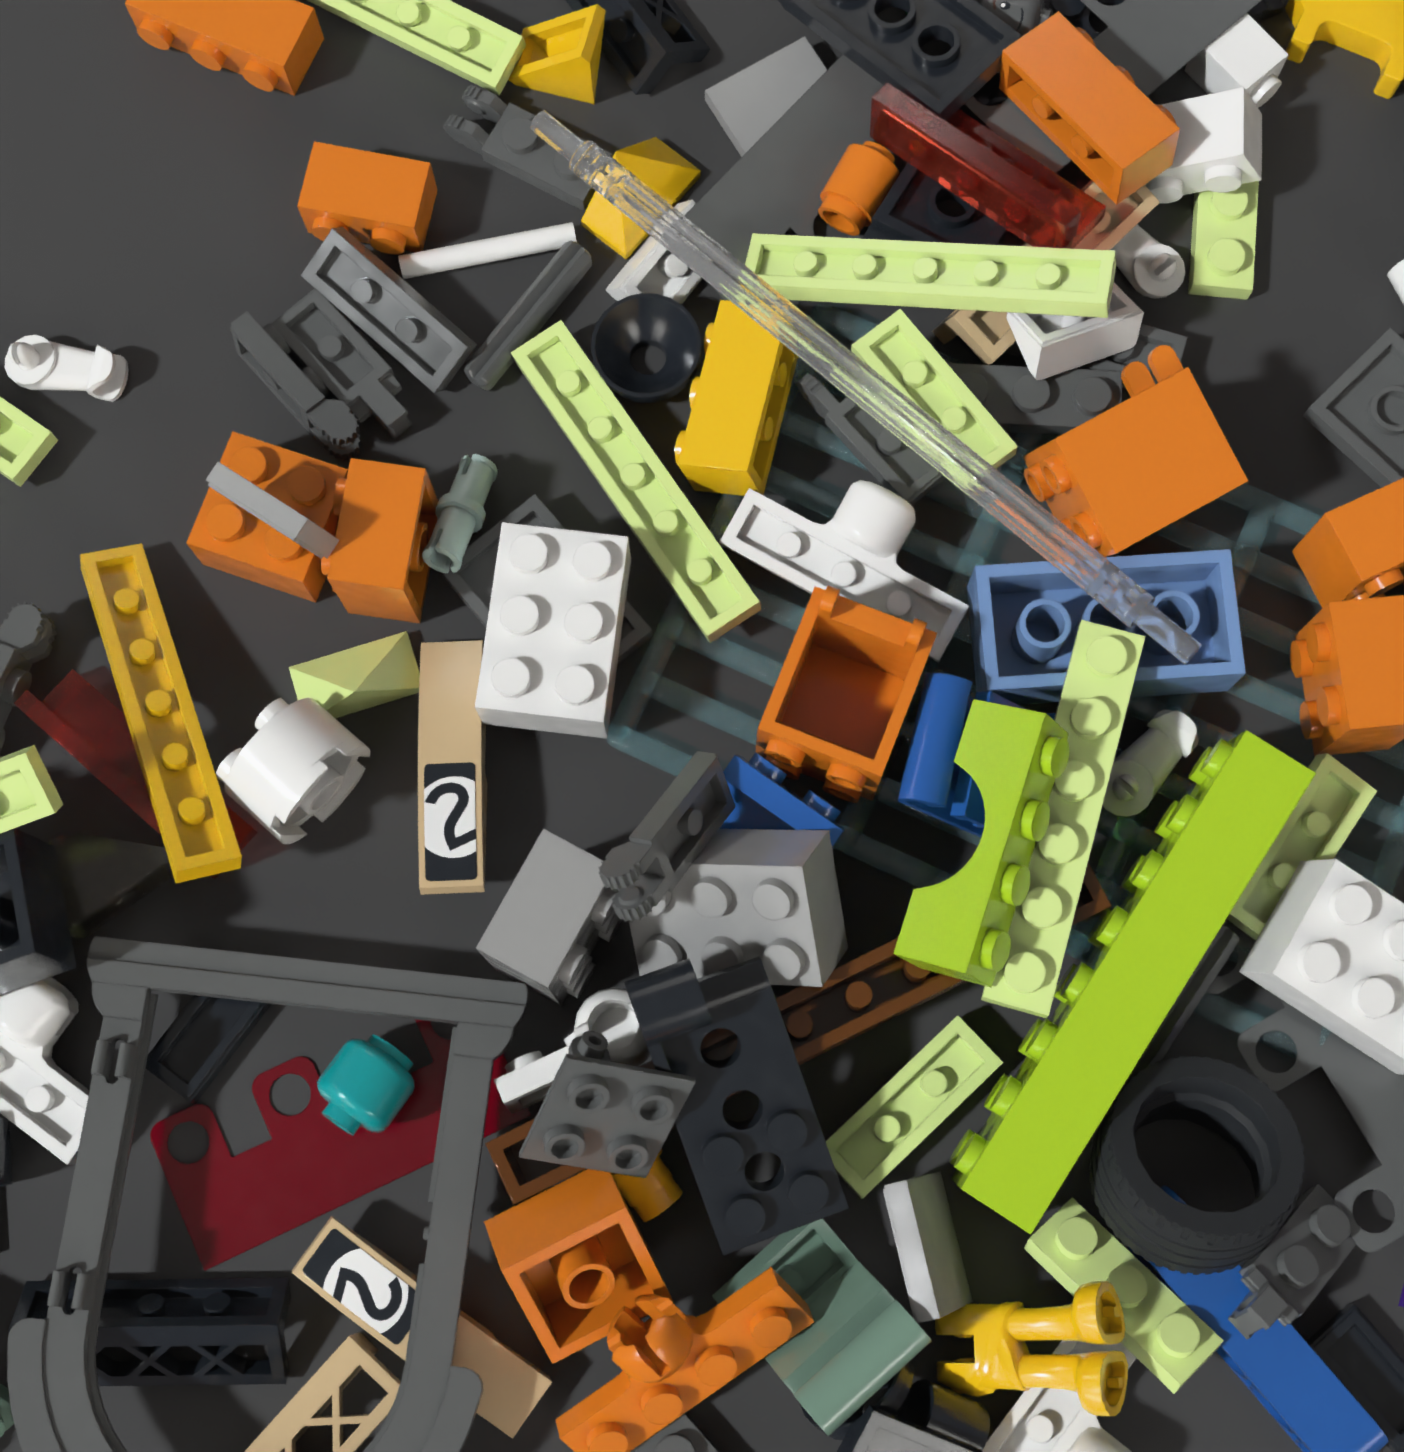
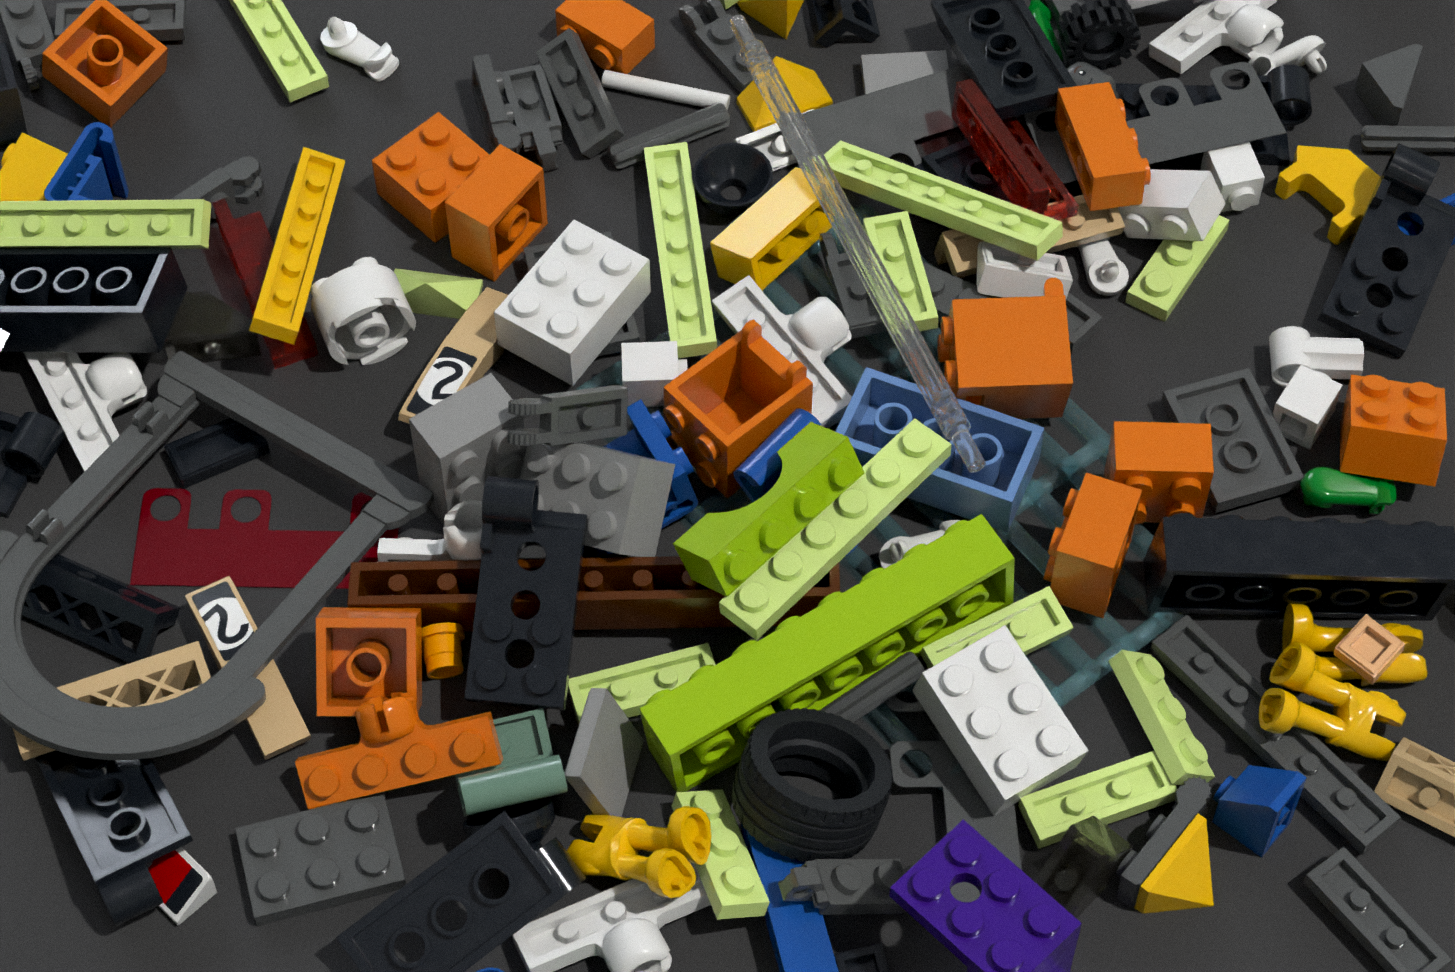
camera: 25 degrees right, 20 degrees down
light grey tile [206,462,339,559] -> none
teal head [317,1034,415,1136] -> none
light aqua pin [422,454,498,573] -> none
dark grey hinge [519,1031,696,1178] -> none
orange brick [818,141,900,236] -> none
none -> white brick [621,341,688,407]

